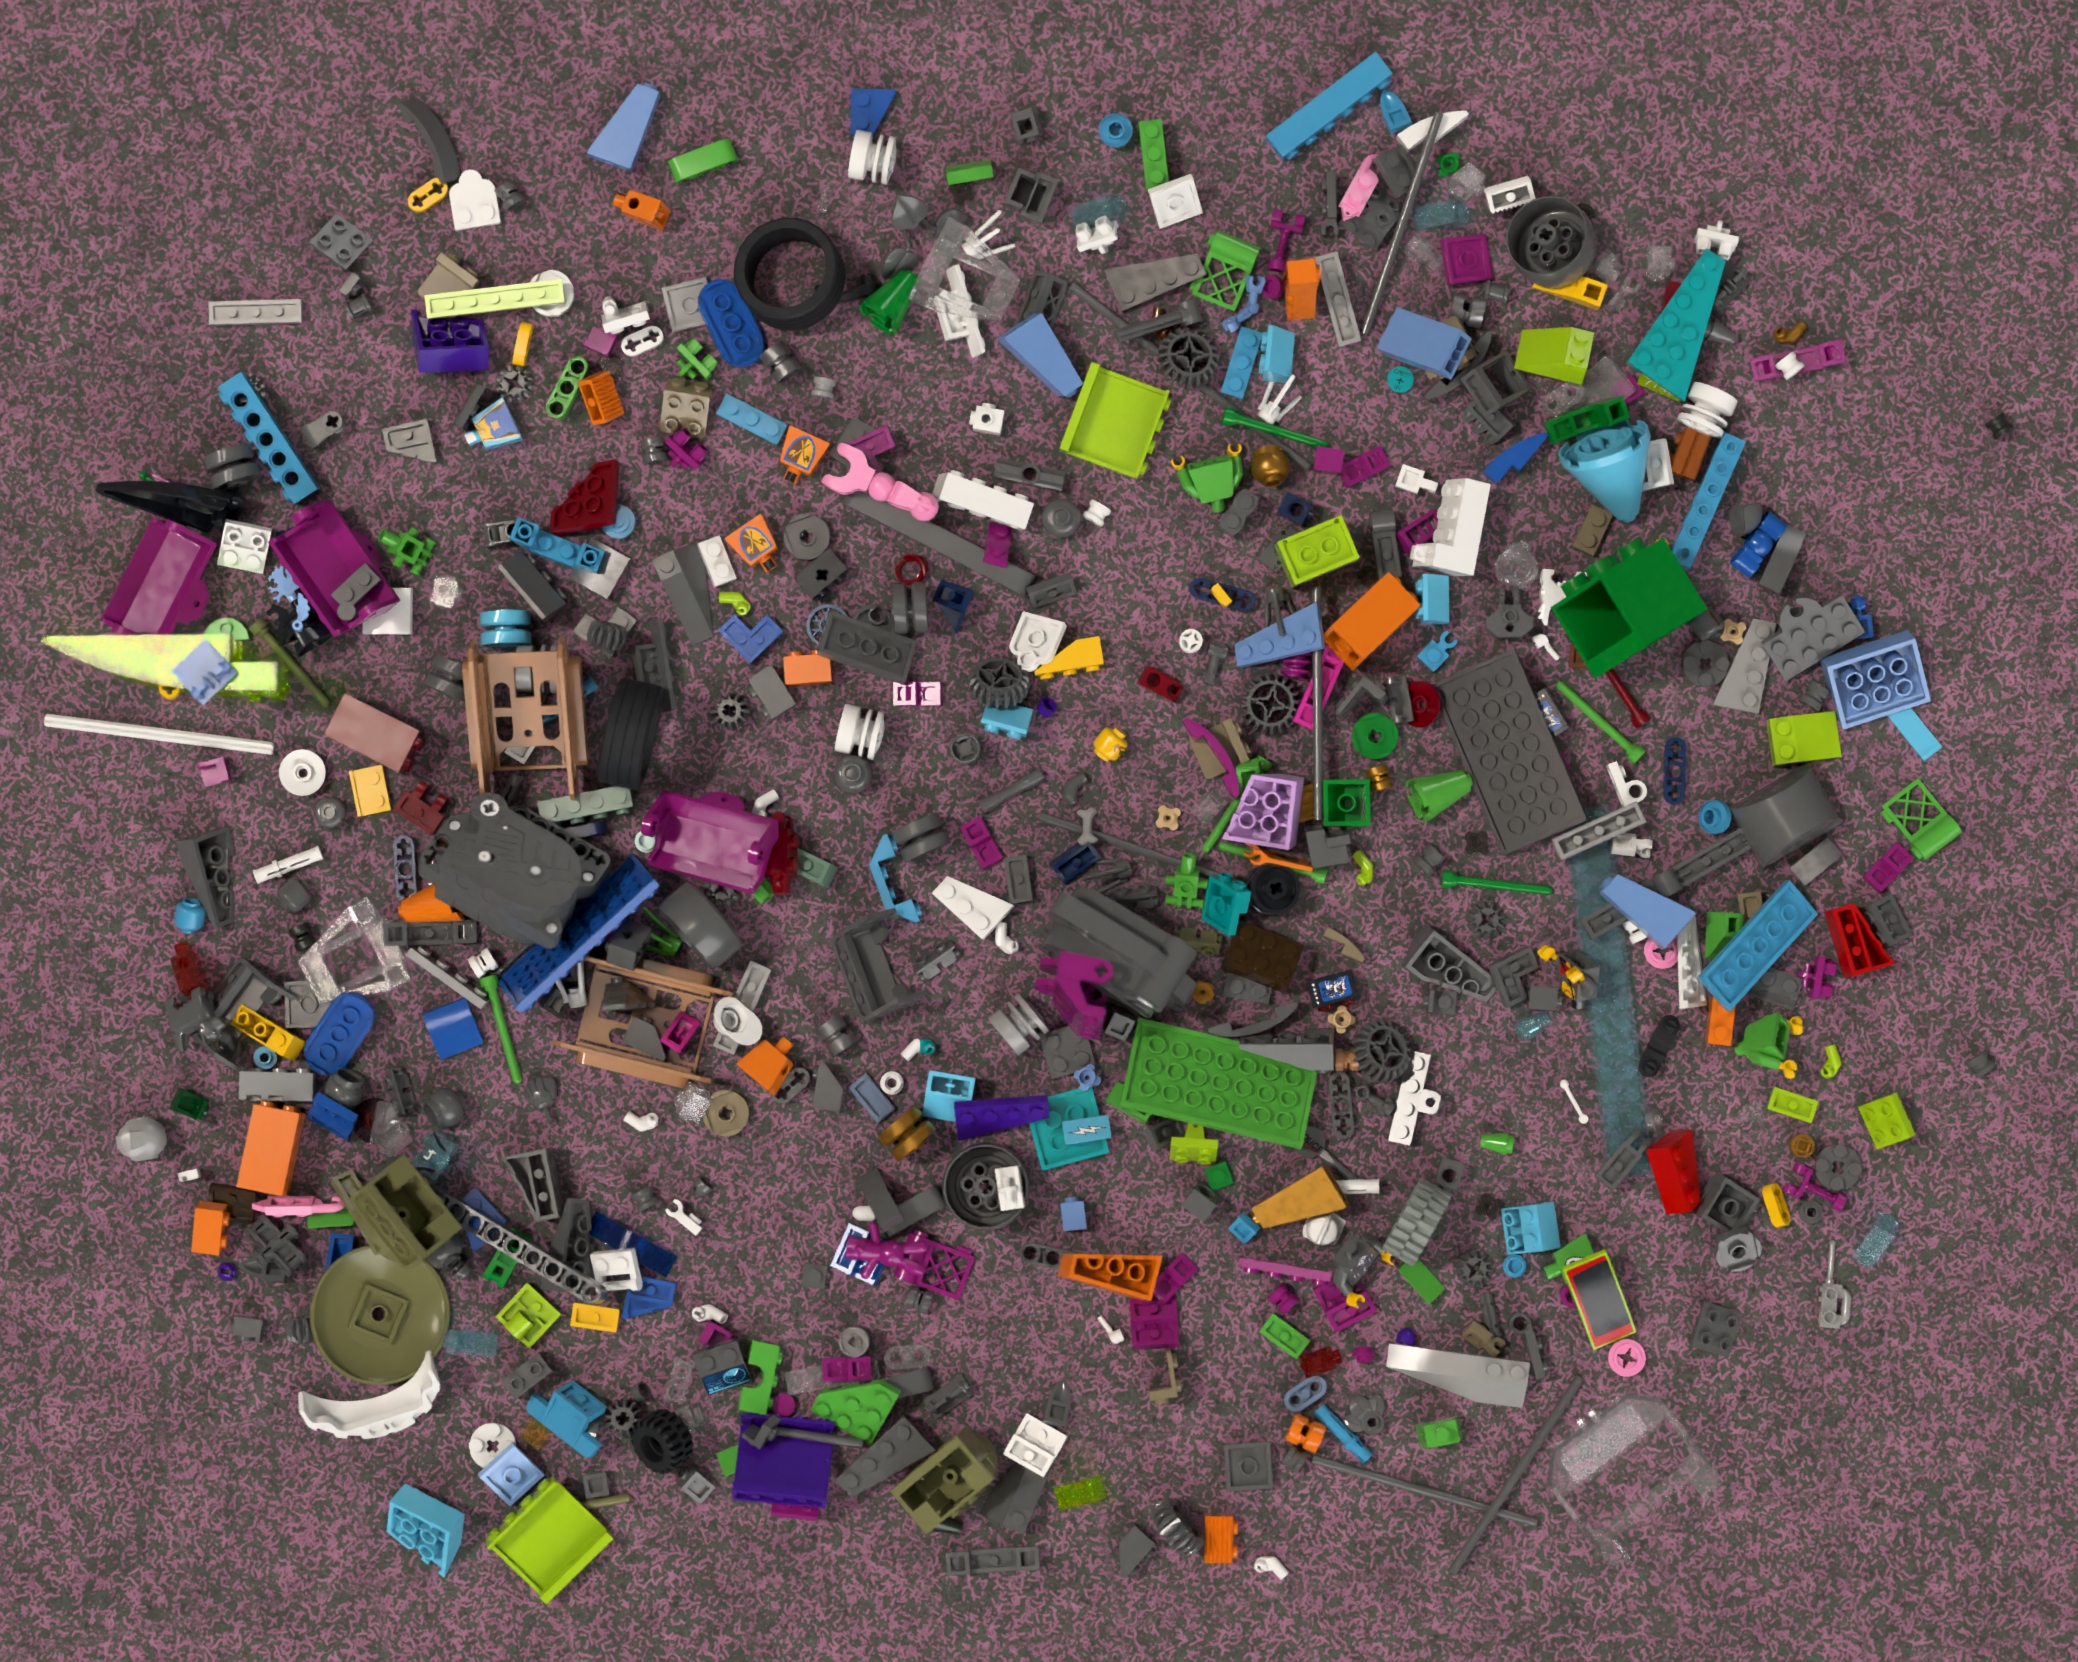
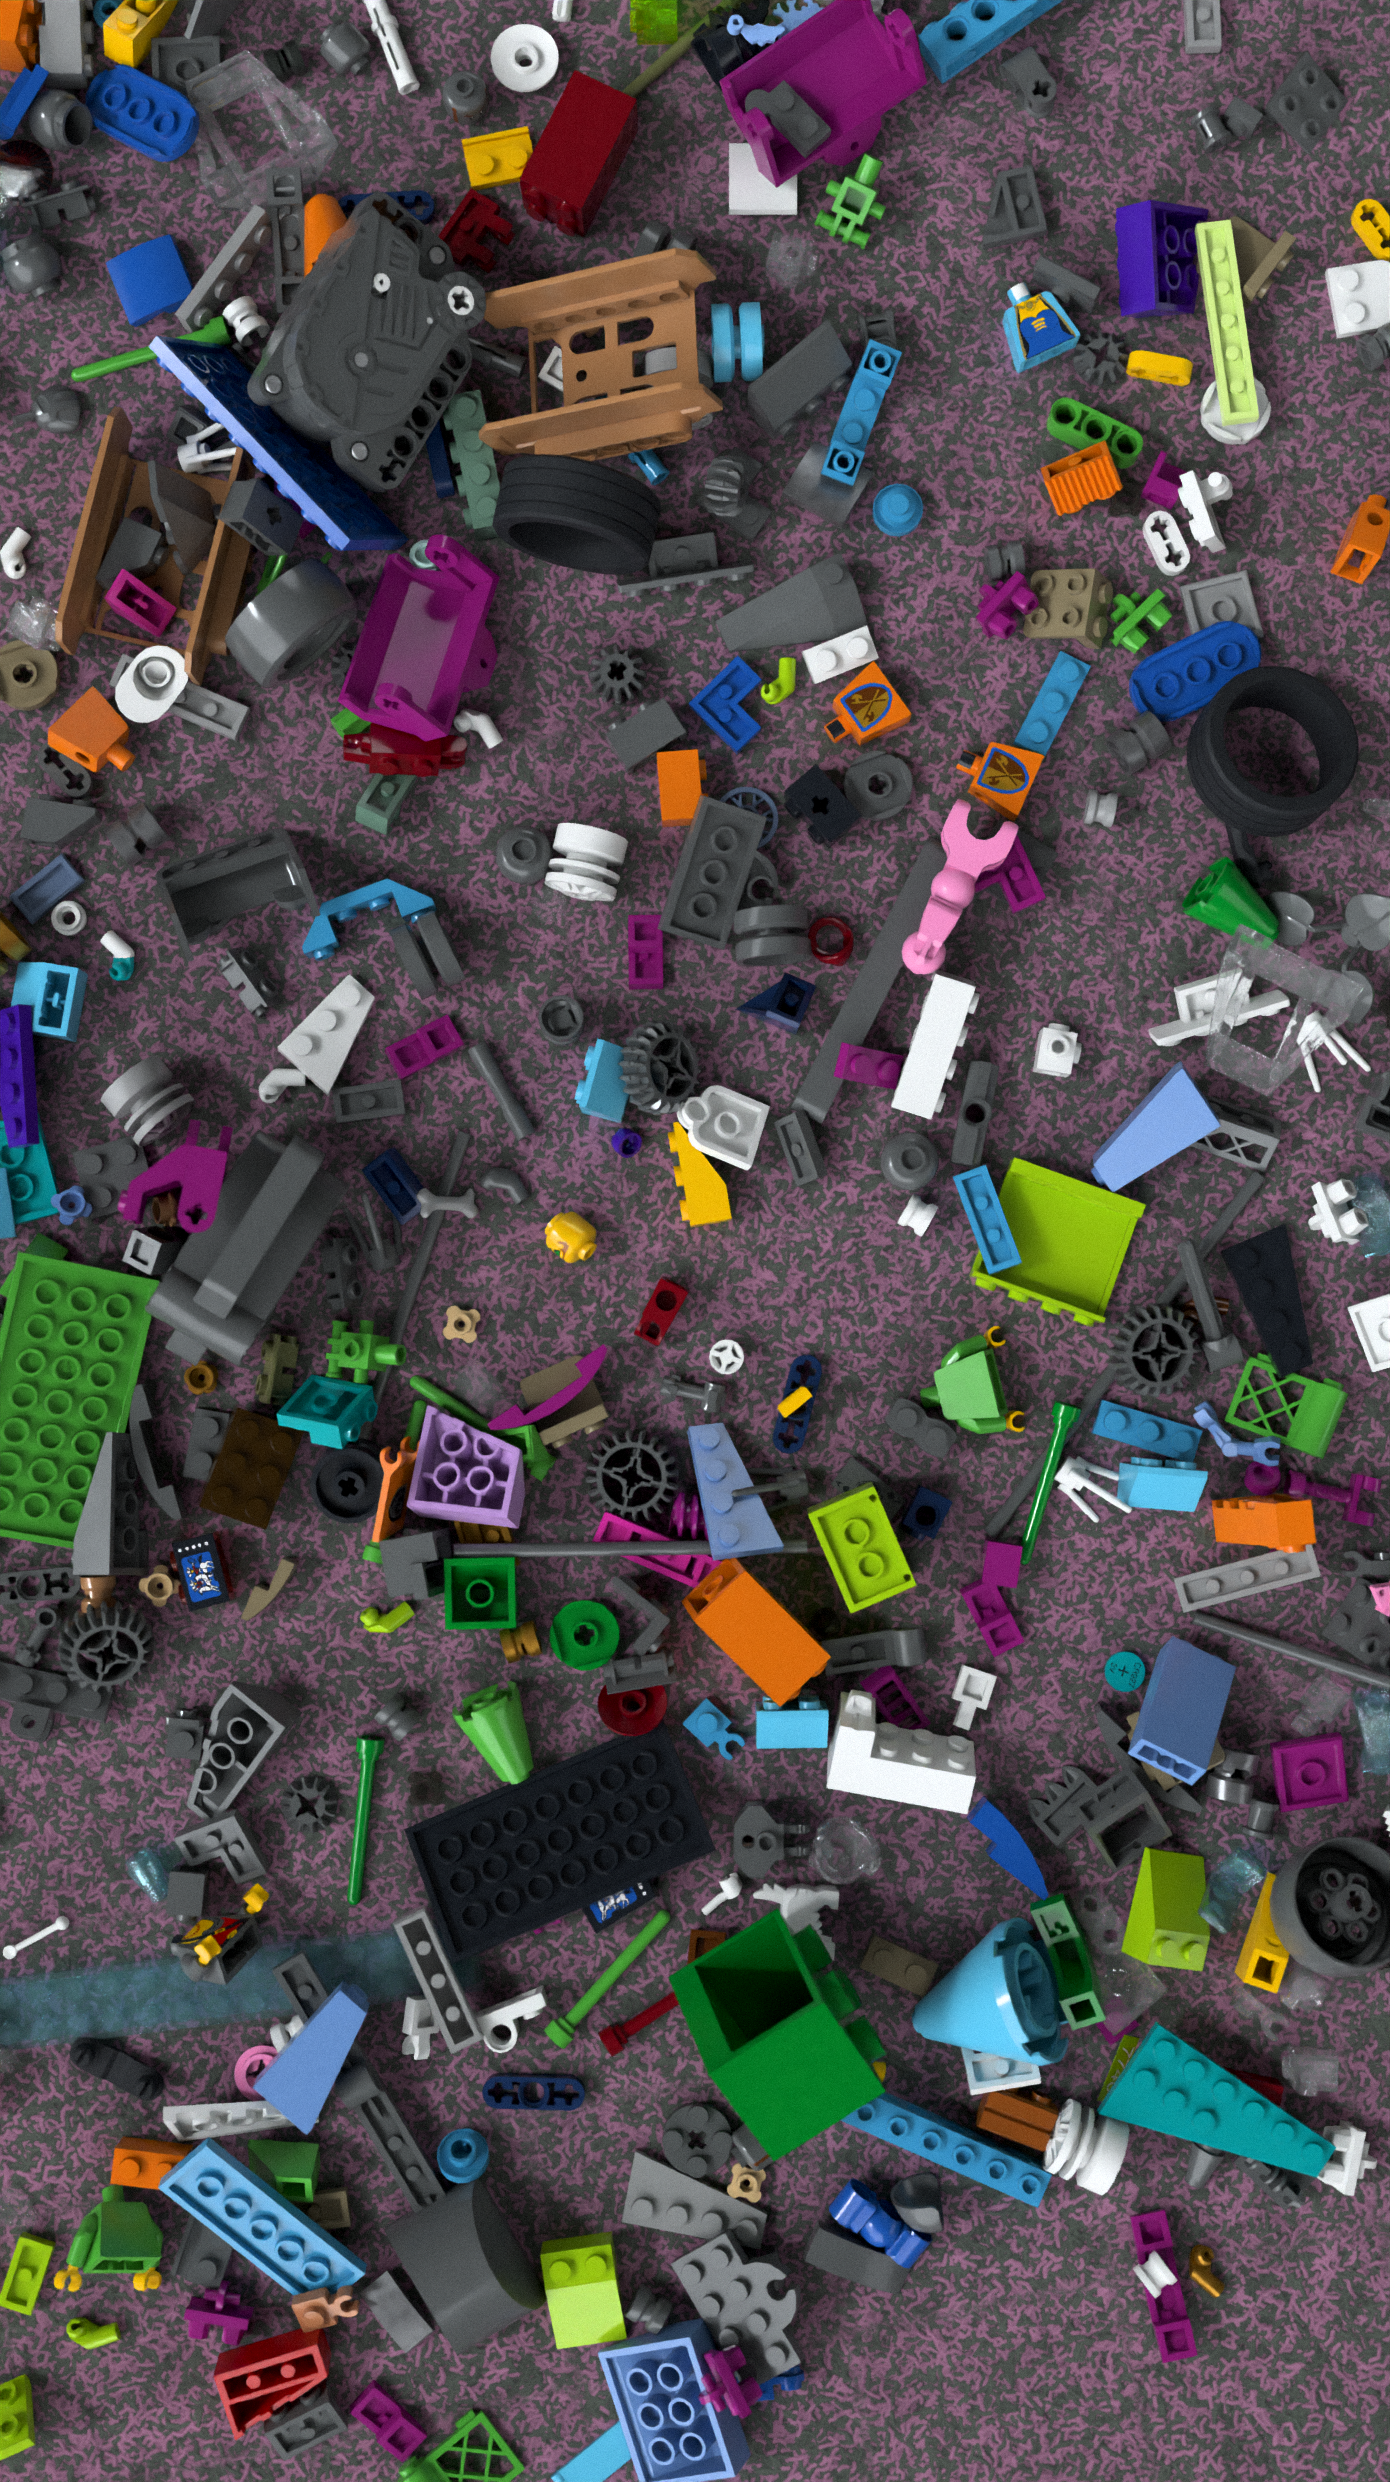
camera: 85 degrees right, 0 degrees up
dark red plate [550,459,620,536] -> none
pearl gold piece [1251,445,1290,487] -> none
none -> nougat plate [291,2285,360,2333]
none -> magenta hips [698,2345,763,2419]
none -> dark azure plate [953,1165,1022,1275]
none -> clear light blue bracket [1198,1846,1267,1934]

